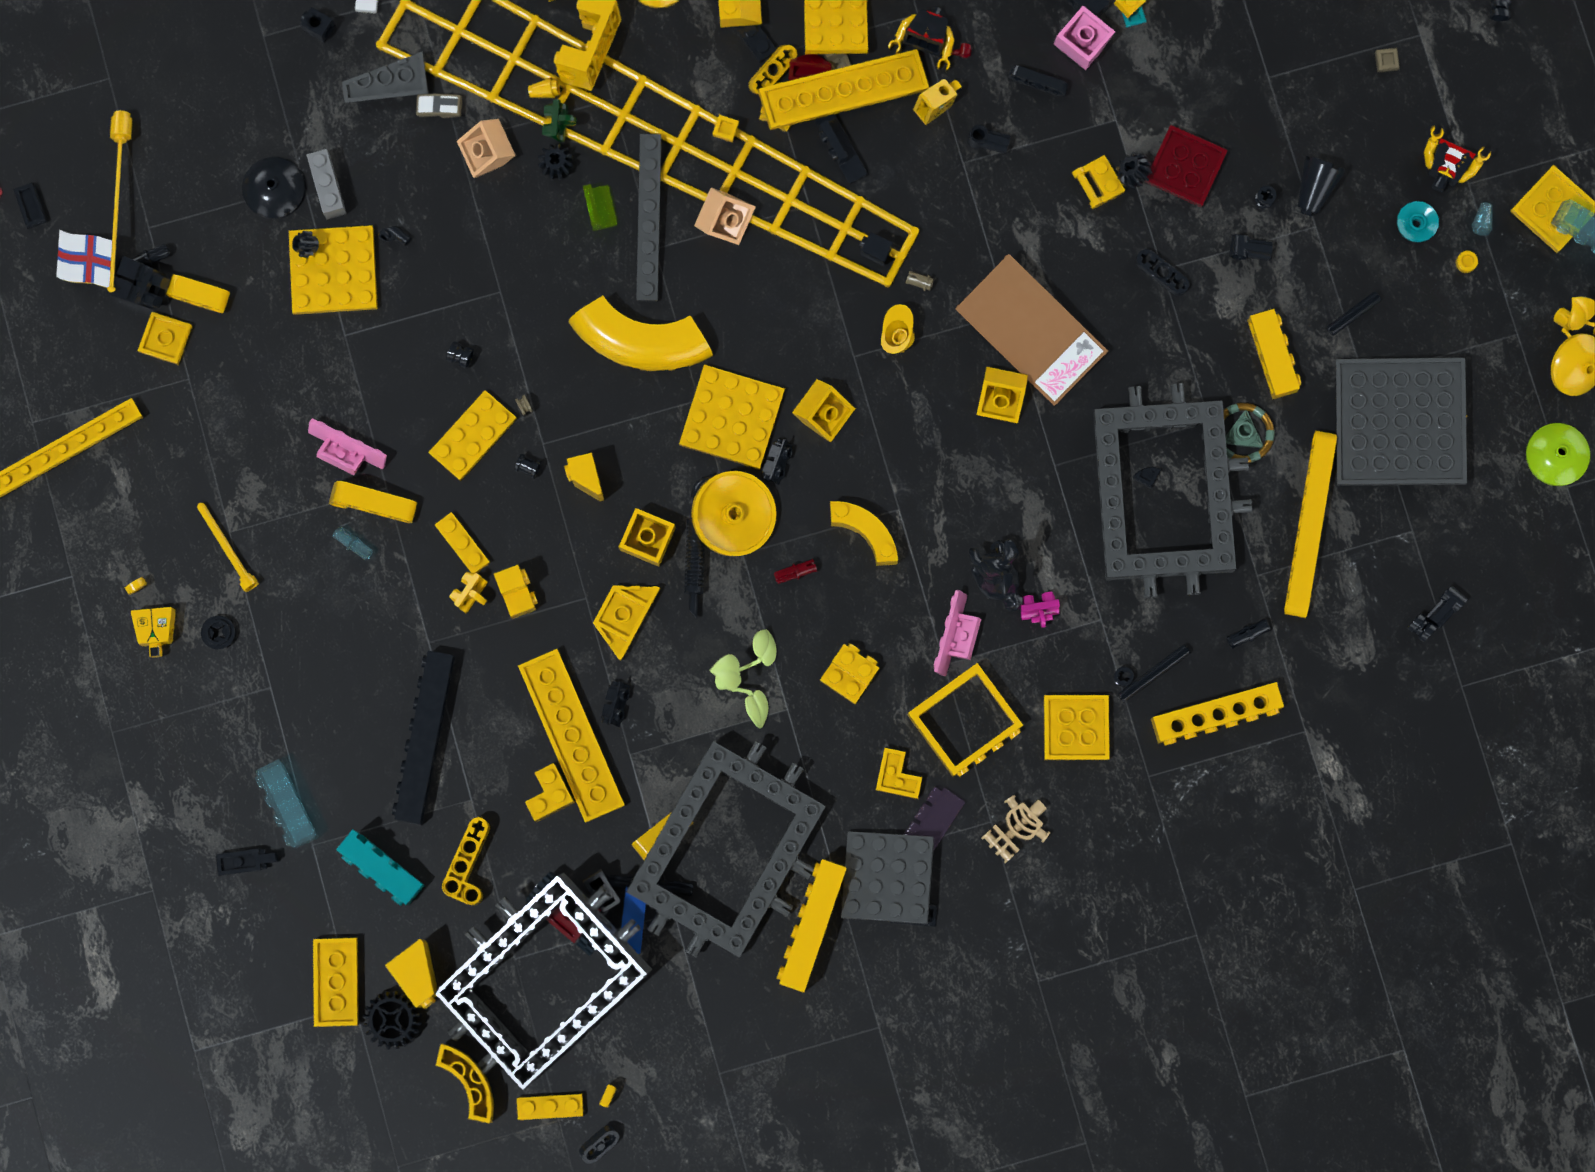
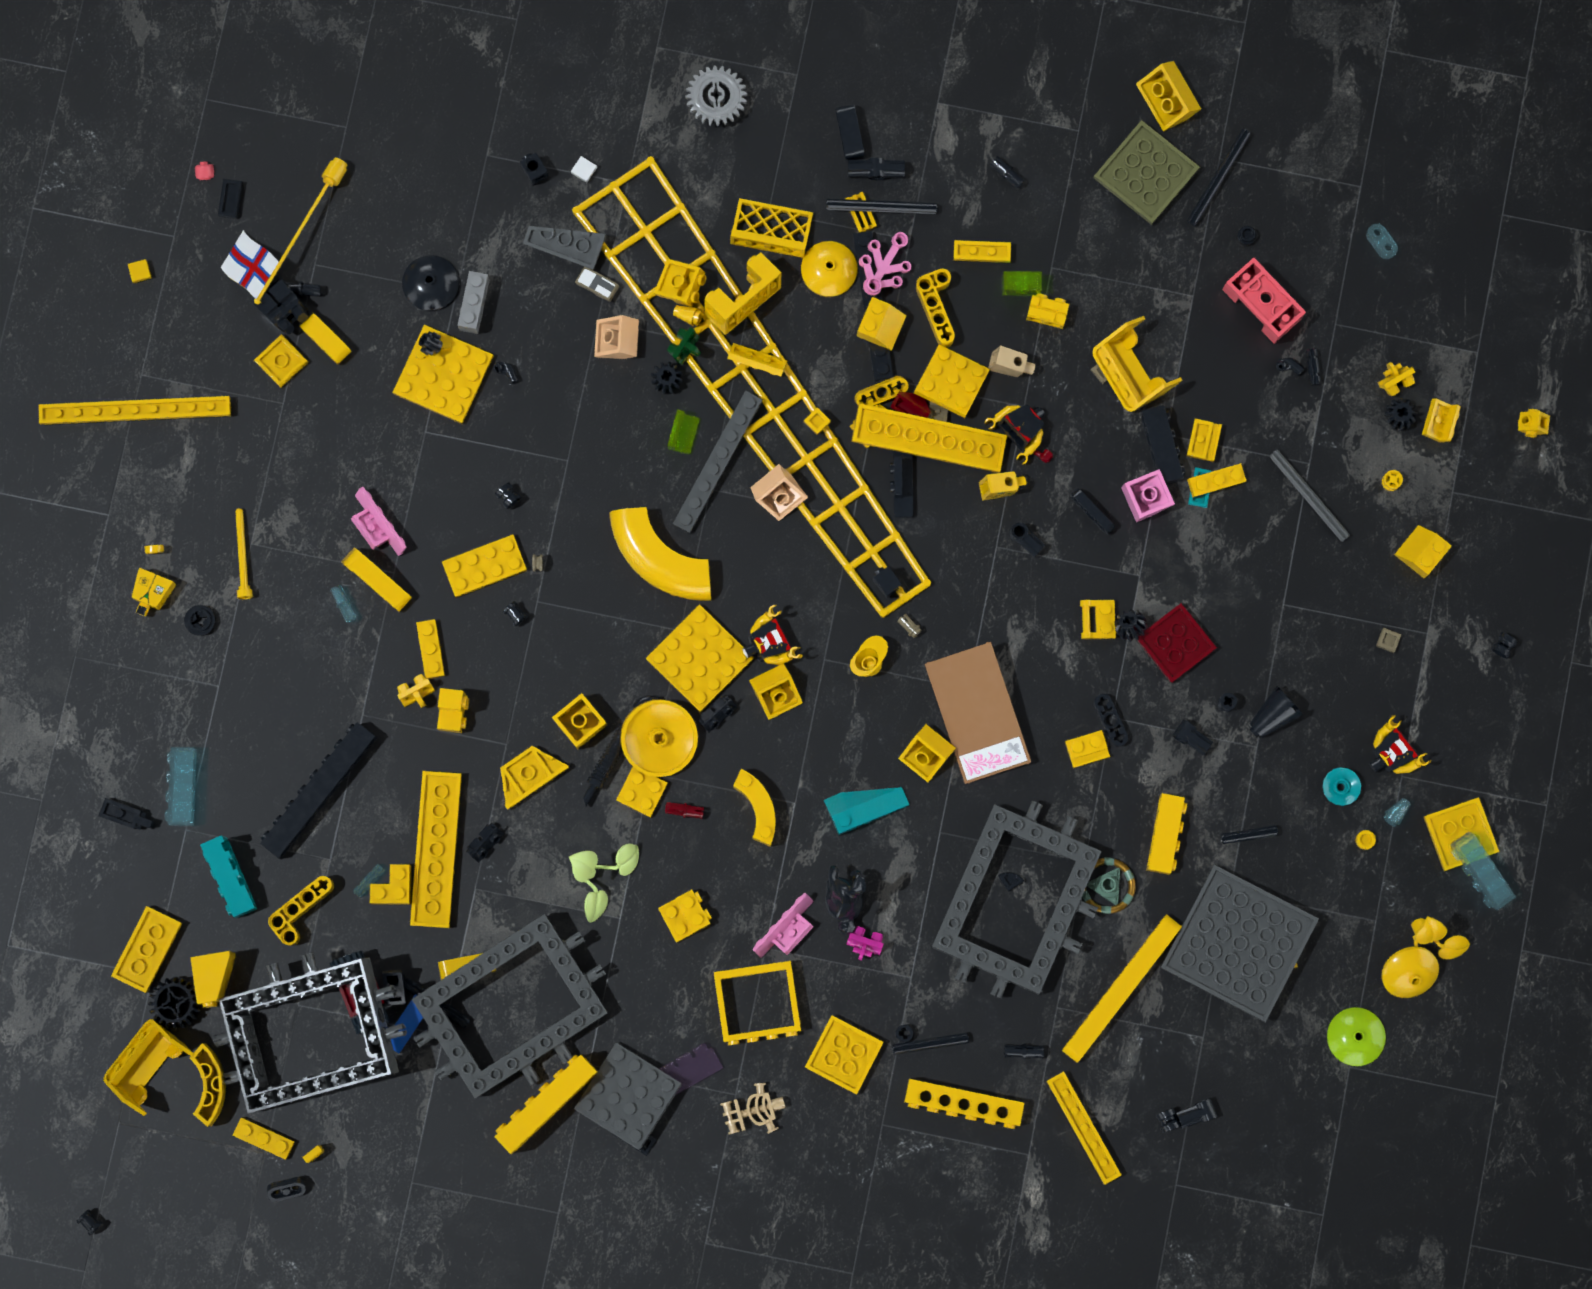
camera: 25 degrees right, 0 degrees up
yellow slope [564,453,604,501] -> none
yellow plate [876,748,922,799] -> none
none -> yellow windscreen [103,1019,193,1116]
none -> clear light blue axle [353,864,385,897]
none -> yellow plate [616,767,668,818]
none -> yellow plate [654,259,706,307]
none -> yellow plate [727,343,787,376]
none -> torso [742,605,803,665]
none -> teal wedge [823,787,909,835]
none -> yellow plate [1046,1072,1121,1185]
none -> yellow plate [1065,730,1110,768]

